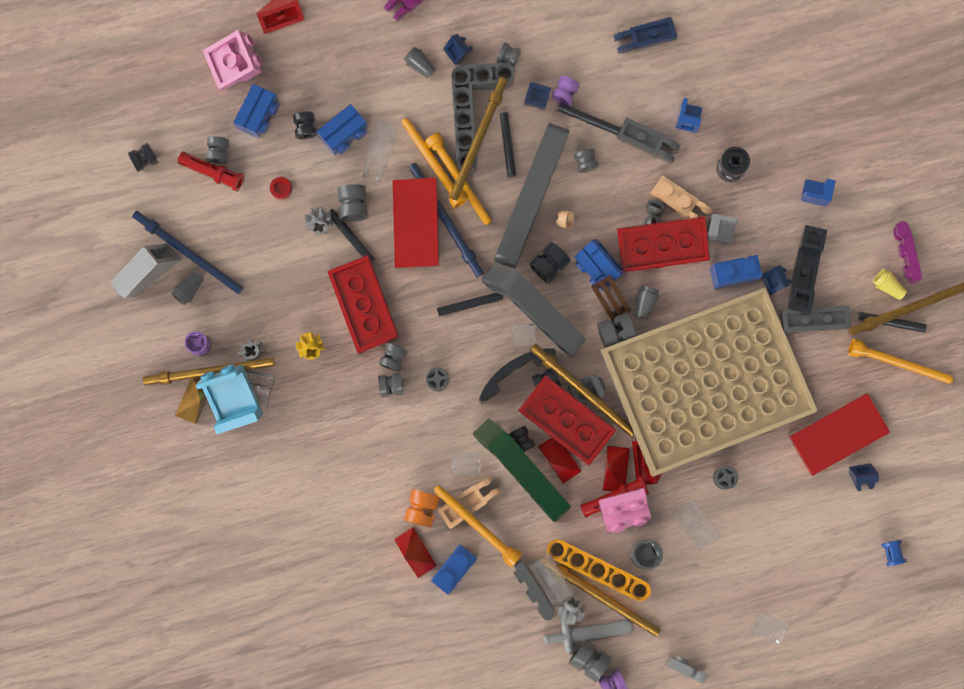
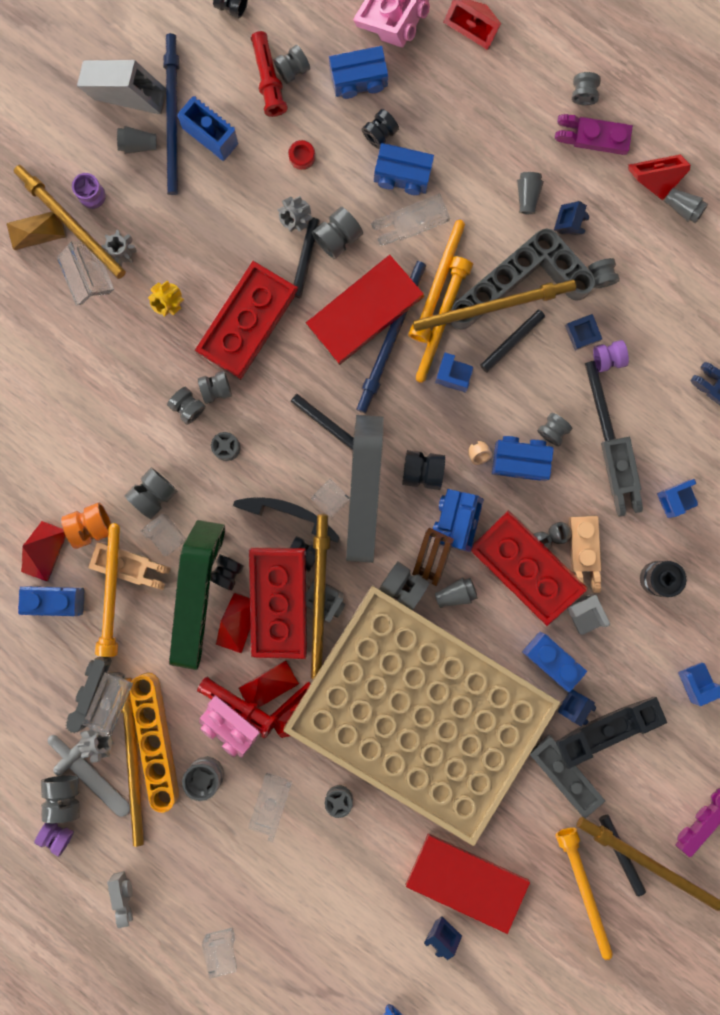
camera: 55 degrees right, 5 degrees up
medium azure panel [196,364,263,434] -> none
dark grey beam [494,123,569,269] -> none
light yellow cone [873,269,907,300] -> none
none -> dark grey wheel [125,467,178,520]
none -> blue brick [177,96,238,161]
none -> blue panel [435,352,473,393]
none -> blue brick [491,436,554,481]

